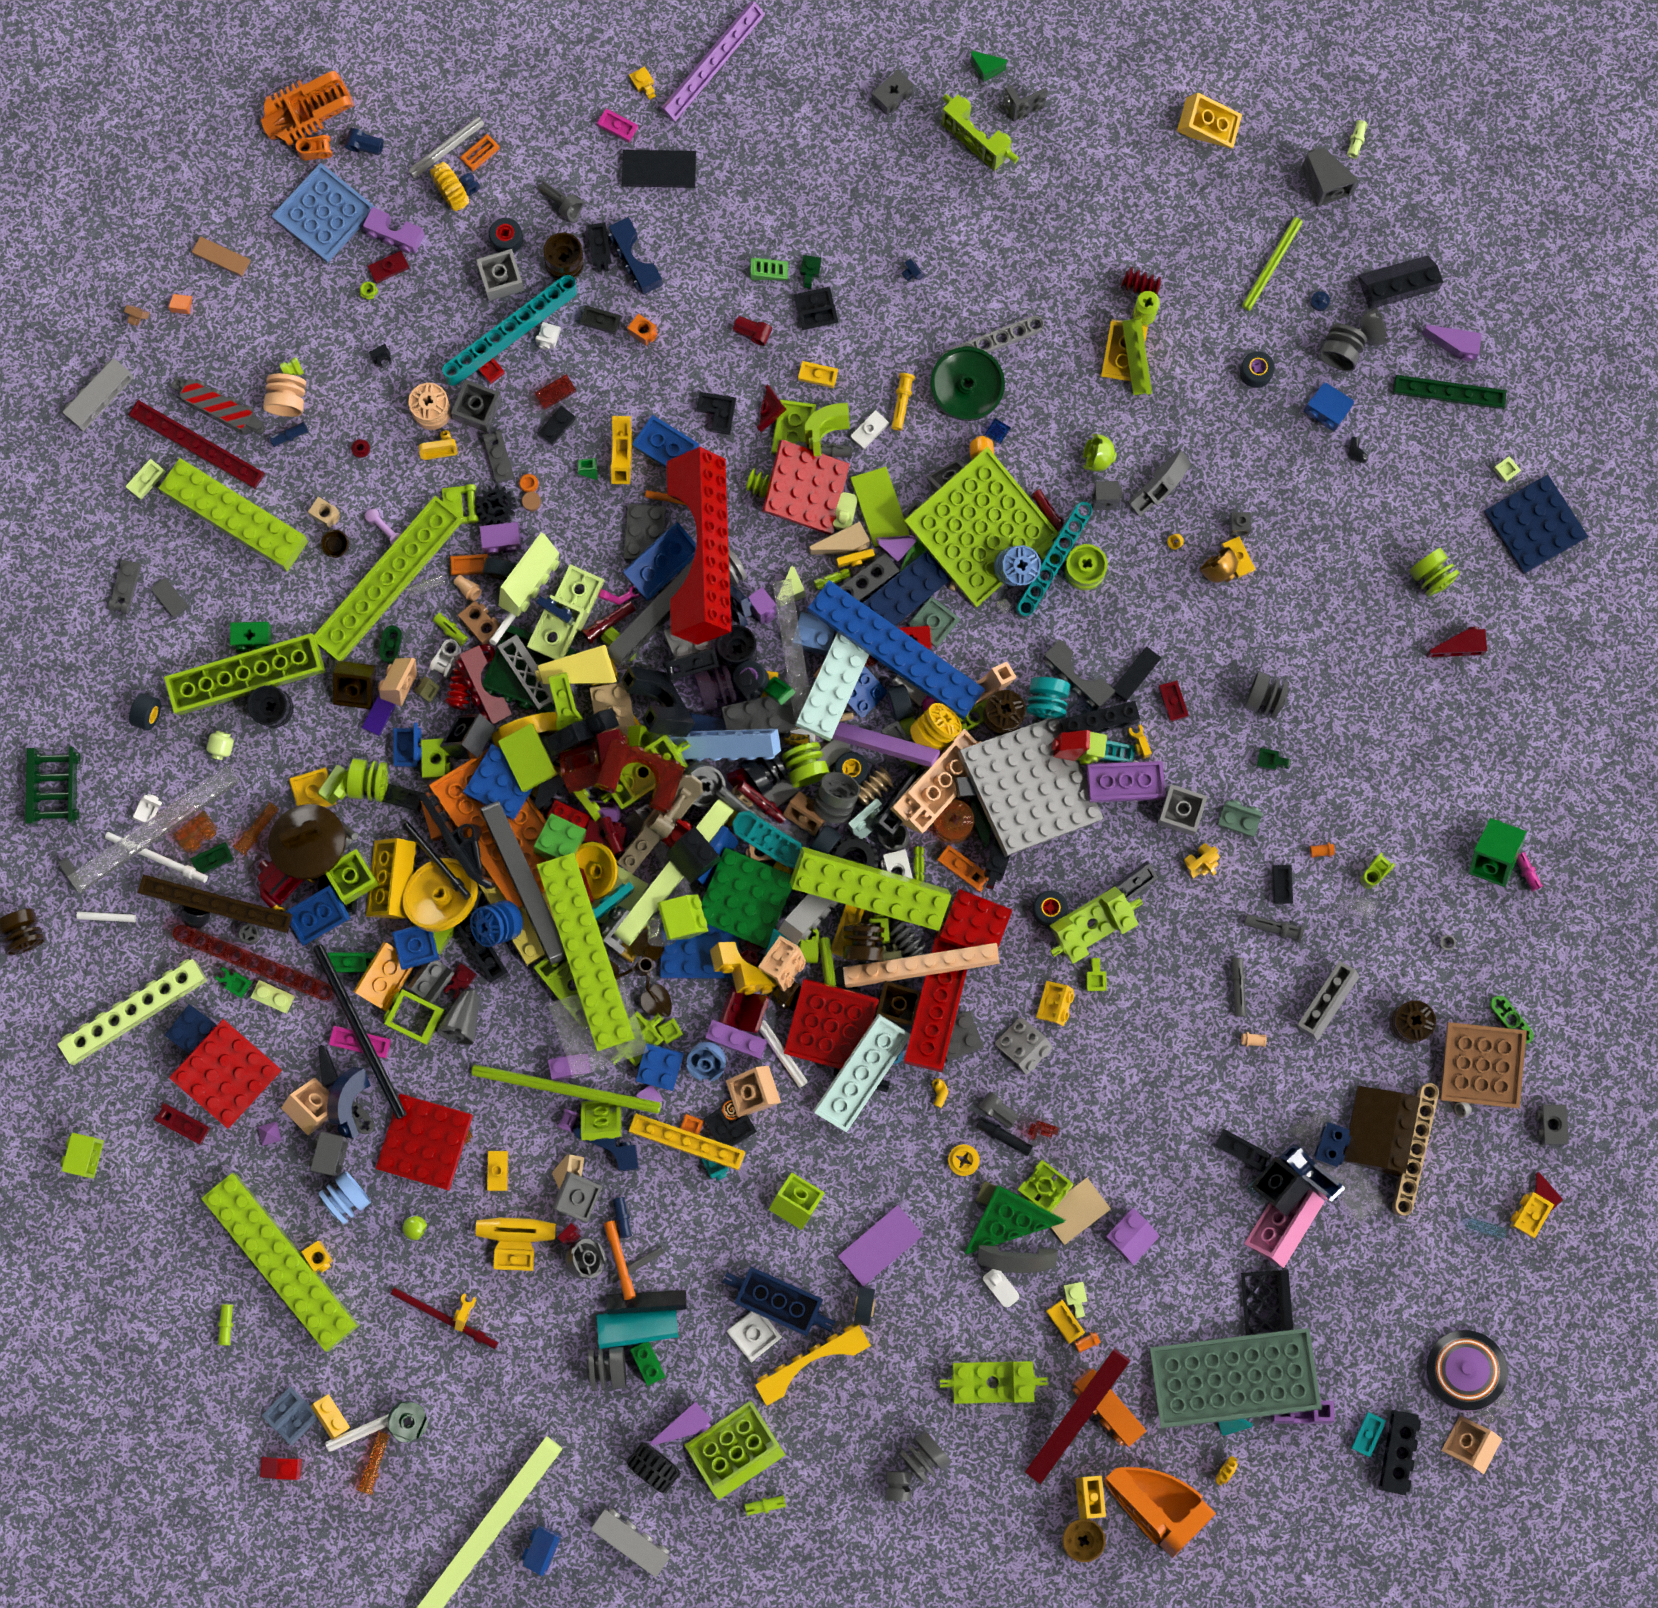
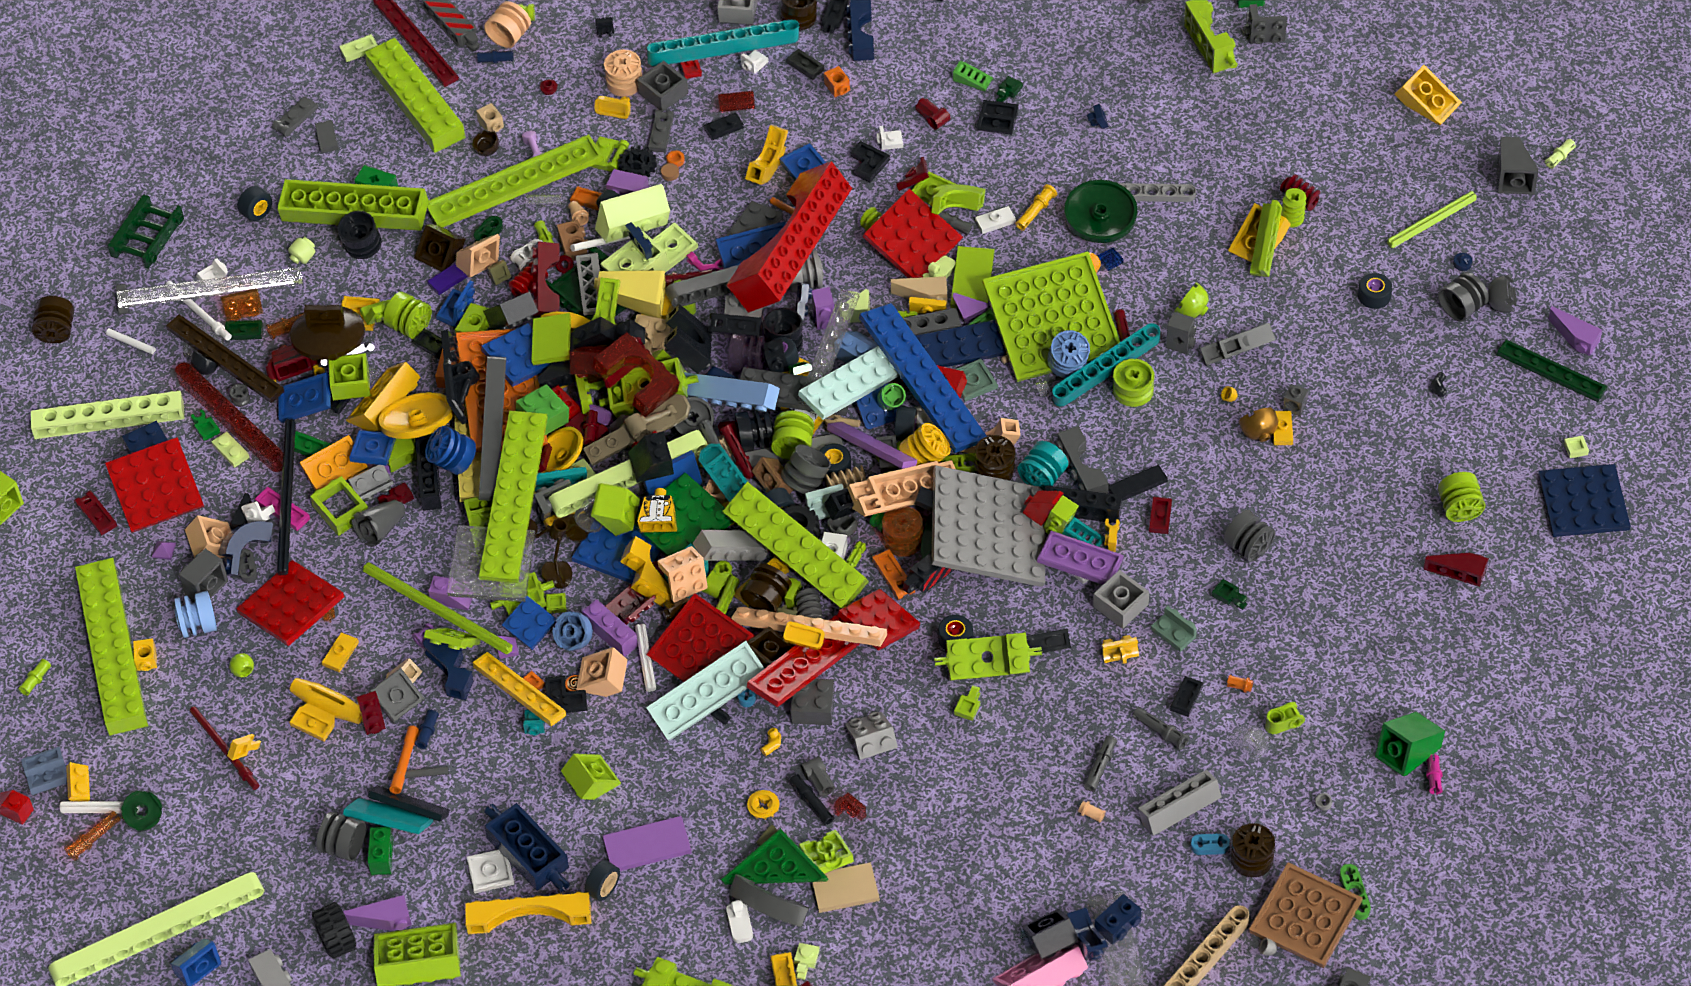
camera: 30 degrees right, 25 degrees down
black bar [403,822,471,900] -> none
dark grey cylinder [565,1238,606,1279] -> none
green slope [578,458,598,480] -> none
yellow plate [798,361,838,388] -> none
yellow bracket [1036,981,1074,1026] -> none
medium lavender slope [1104,1208,1160,1265] -> none
black plate [1214,1129,1272,1172] -> none
blue bracket [1304,383,1354,432] -> none
dark brown slope [1343,1086,1420,1177] -> none
black slope [1357,255,1443,309] -> none
none -> white bracket [241,501,275,523]
none -> torso [637,488,677,532]
none -> yellow piece [783,621,825,650]
none -> white bracket [876,126,903,150]
none -> bright green wheel [877,383,906,411]
none -> dark azure beam [1191,834,1230,855]

